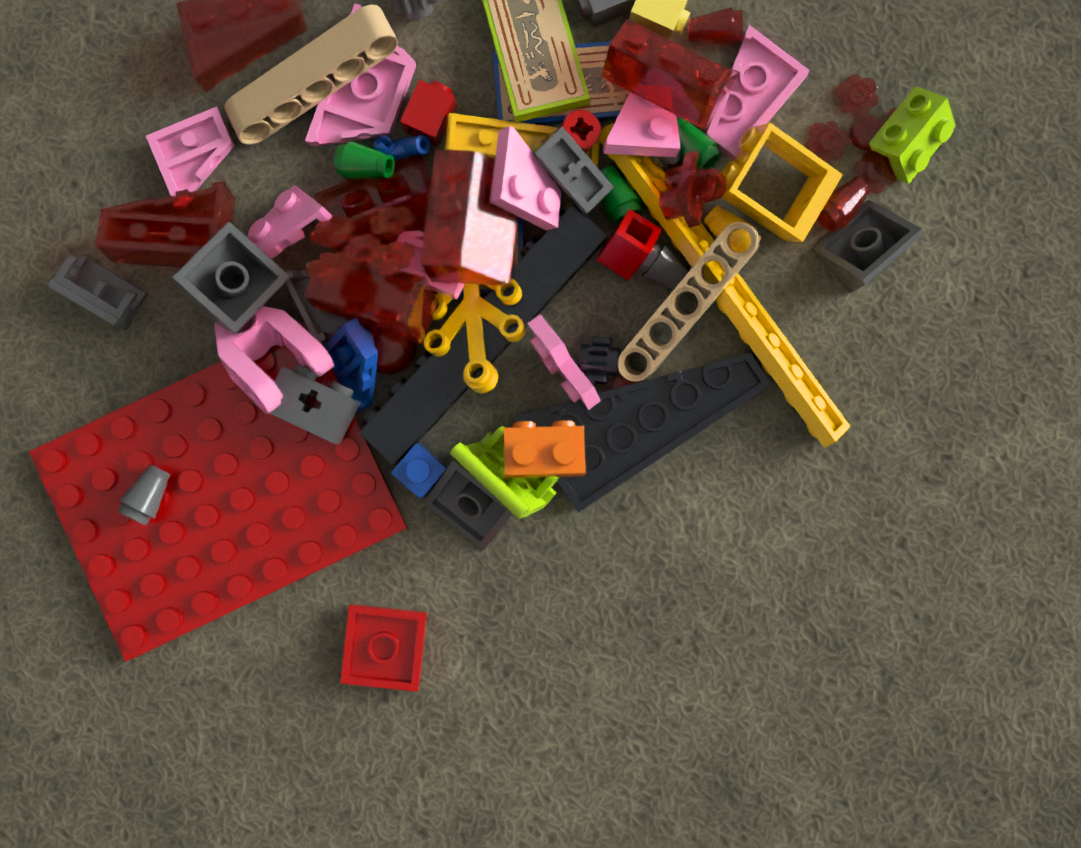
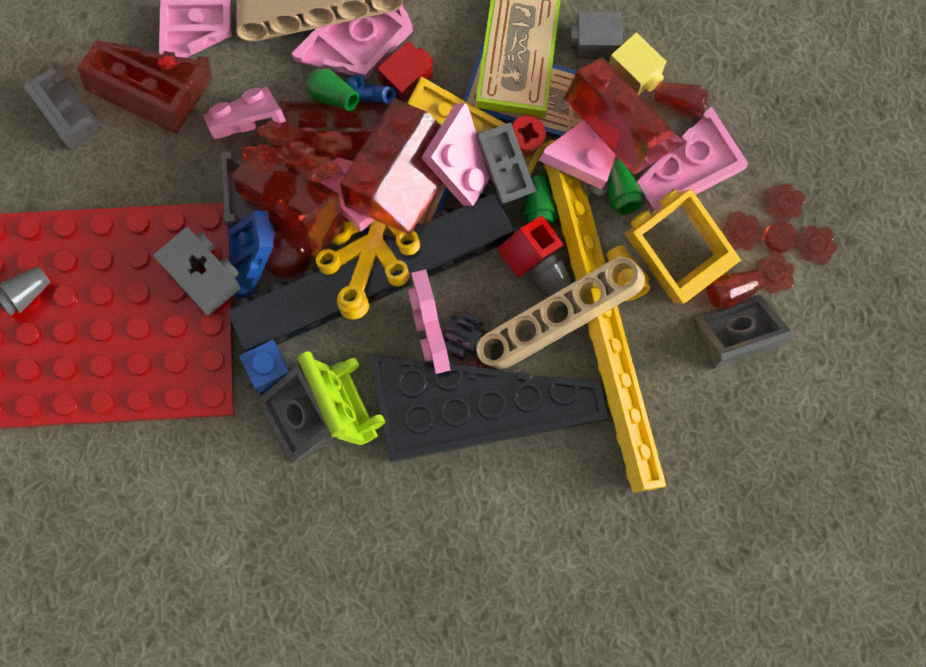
camera: 25 degrees right, 10 degrees down
dark grey slope [172,222,290,335] -> none
bright pink piece [214,306,334,414] -> none
red plate [340,603,428,692] -> none
orange bracket [504,421,585,478] -> none
clear red hips [659,151,727,228] -> none
lime bracket [869,87,956,184] -> none

